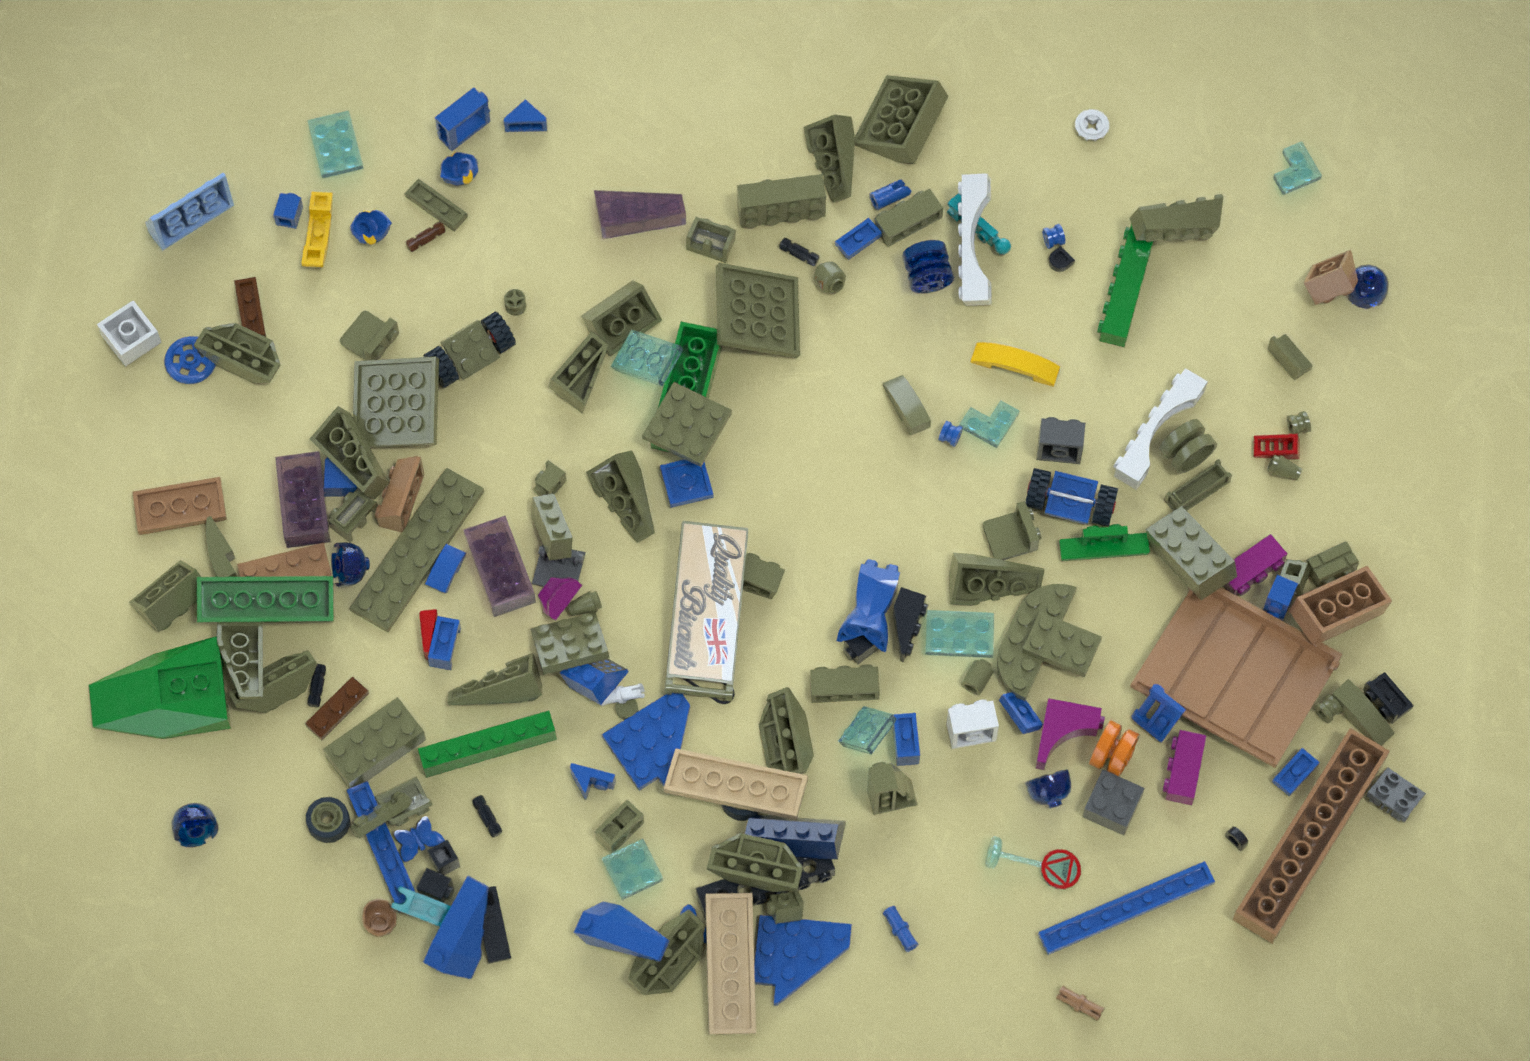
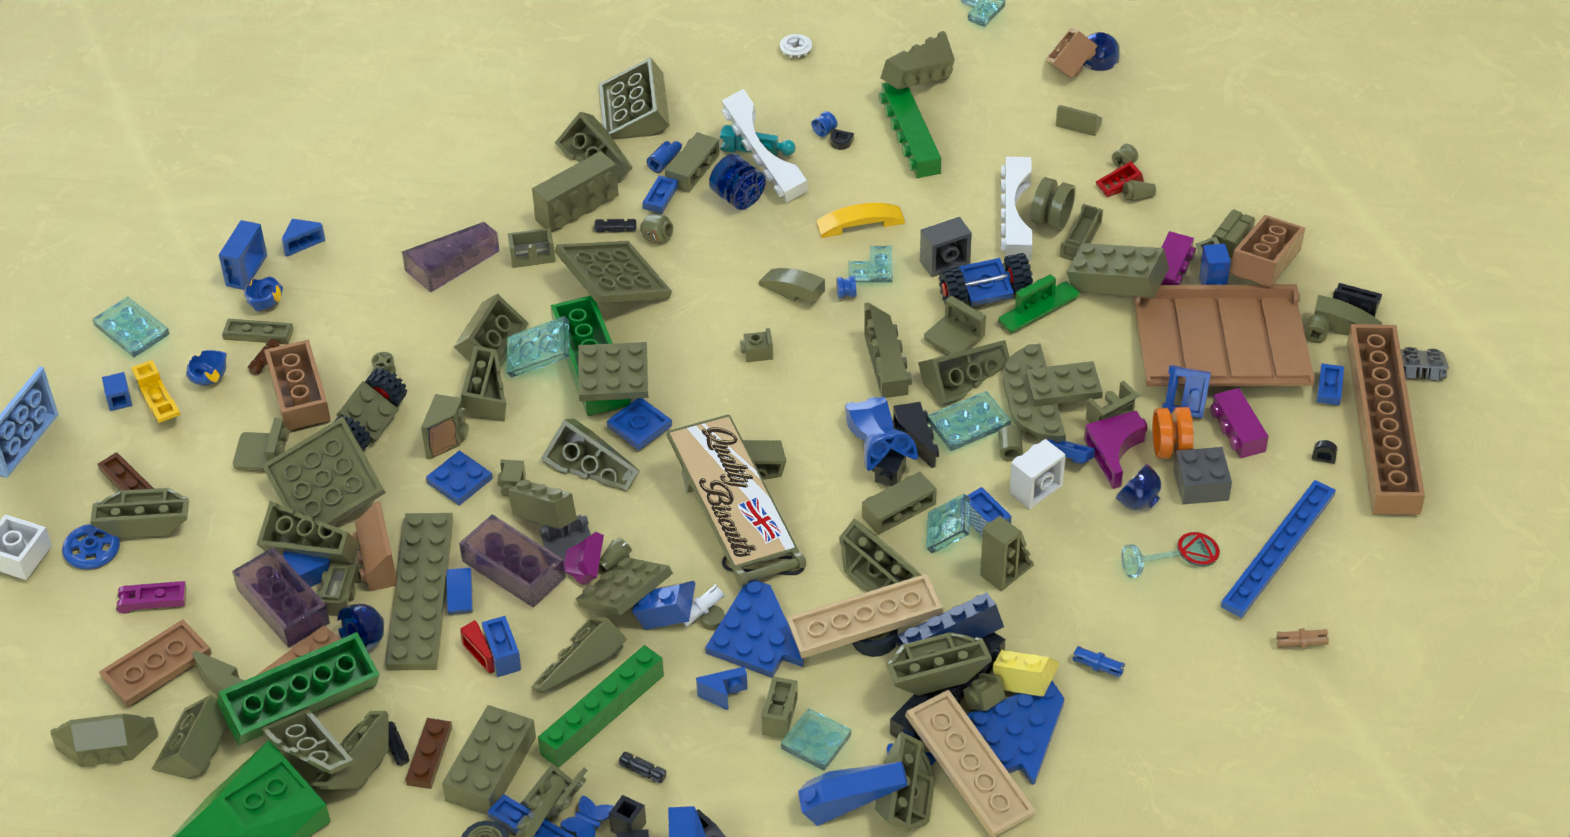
camera: 30 degrees left, 20 degrees down
none -> olive wedge [51,714,158,766]
none -> magenta plate [116,581,187,614]
none -> medium nougat brick [264,339,331,430]
none -> olive slope [421,394,469,459]
none -> blue plate [426,450,493,506]
none -> olive brick [740,328,773,362]
none -> olive wedge [864,303,912,398]
none -> light yellow slope [993,650,1059,696]
none -> olive window [1086,381,1140,423]

